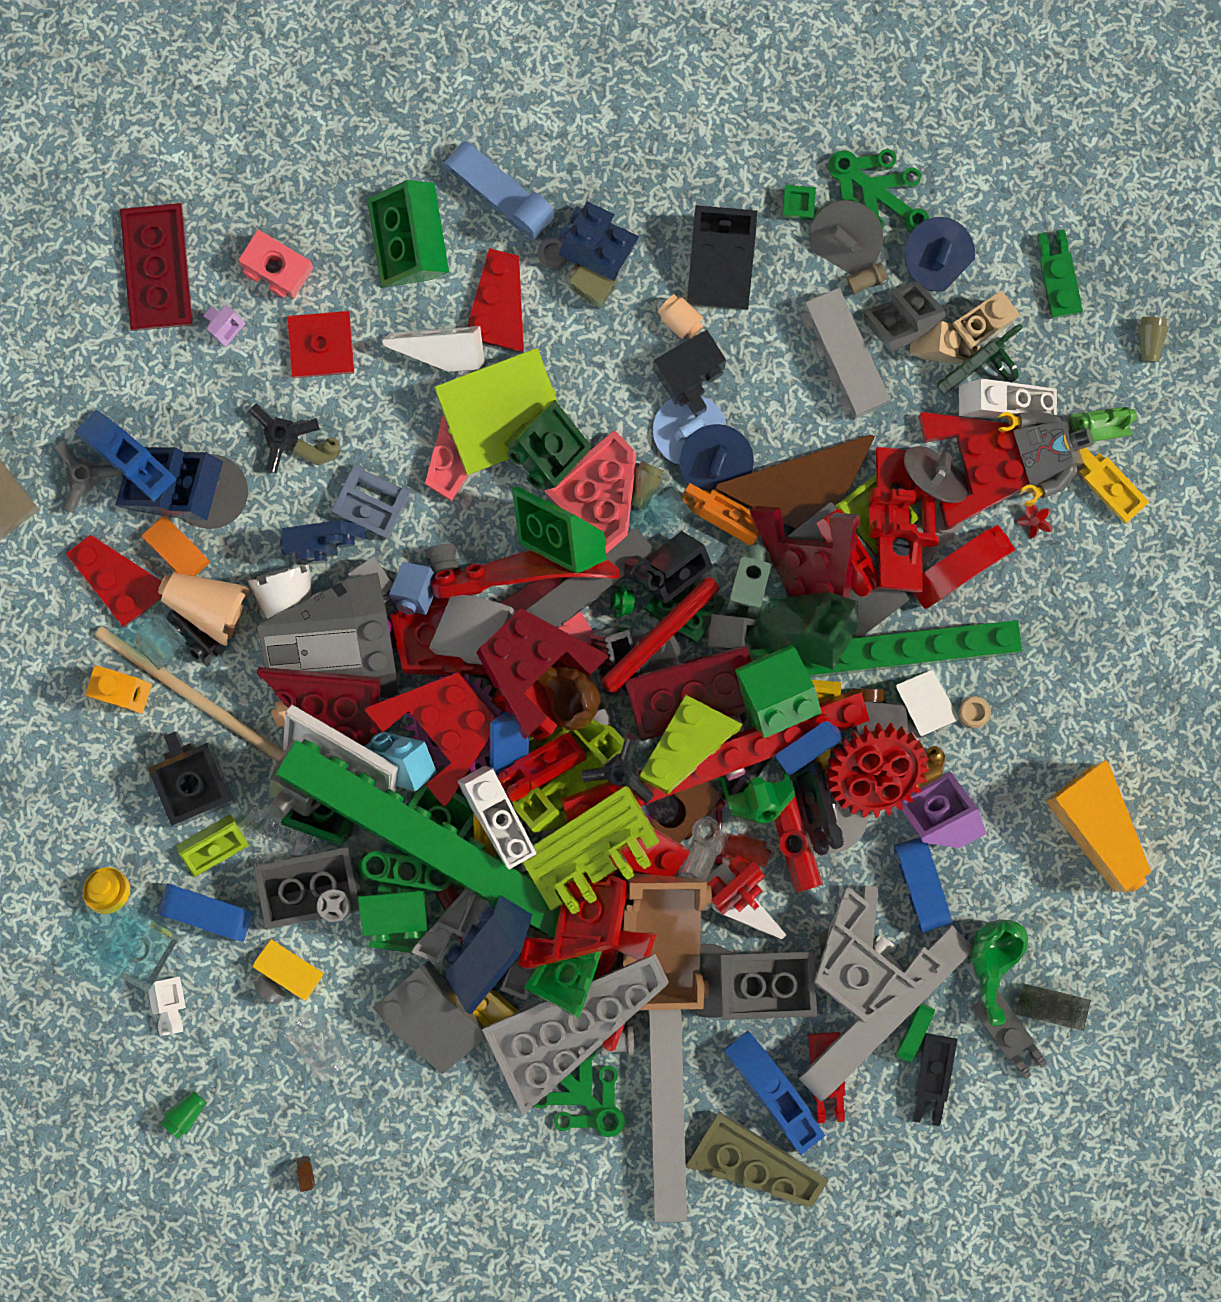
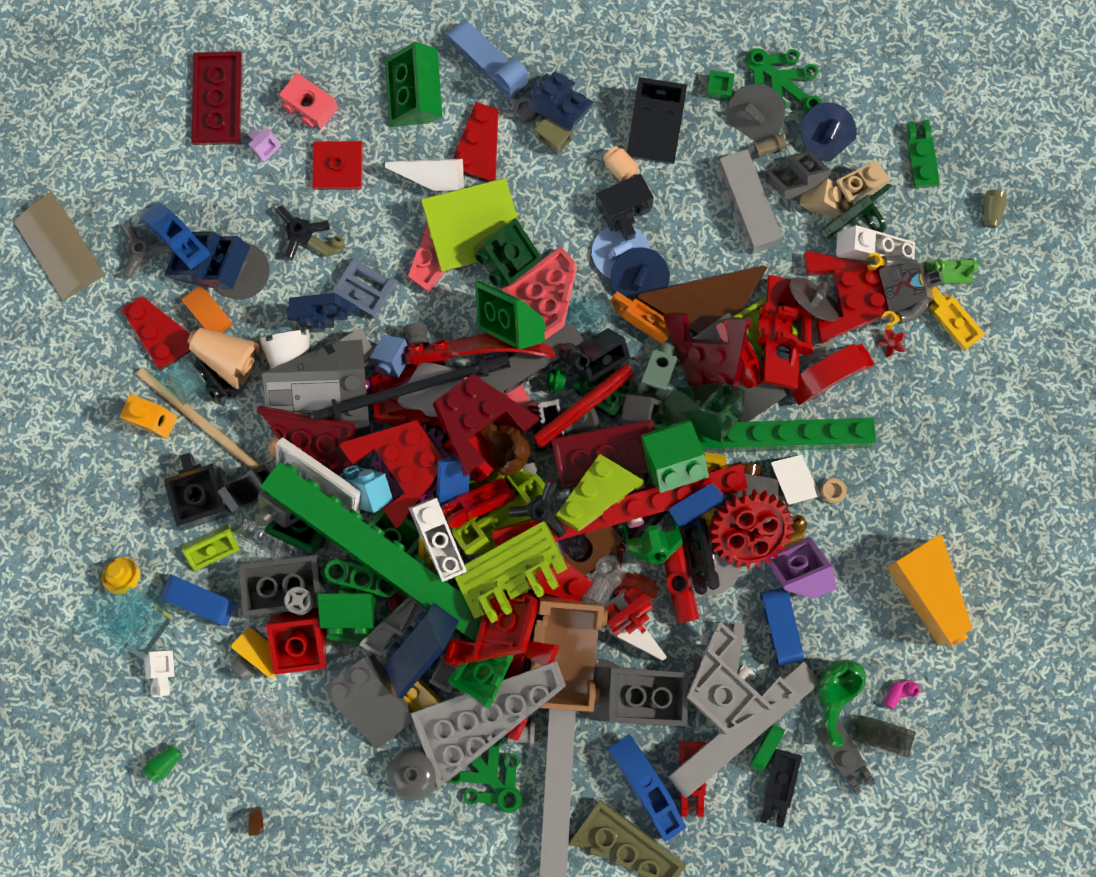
camera: 15 degrees right, 5 degrees down
olive cone [631,461,664,509] -> none
none -> black brick [217,464,270,512]
none -> red slope [266,610,326,675]
none -> black bar [310,352,511,421]
none -> dark grey cylinder [388,748,437,801]
none -> dark pink arm [882,680,920,710]

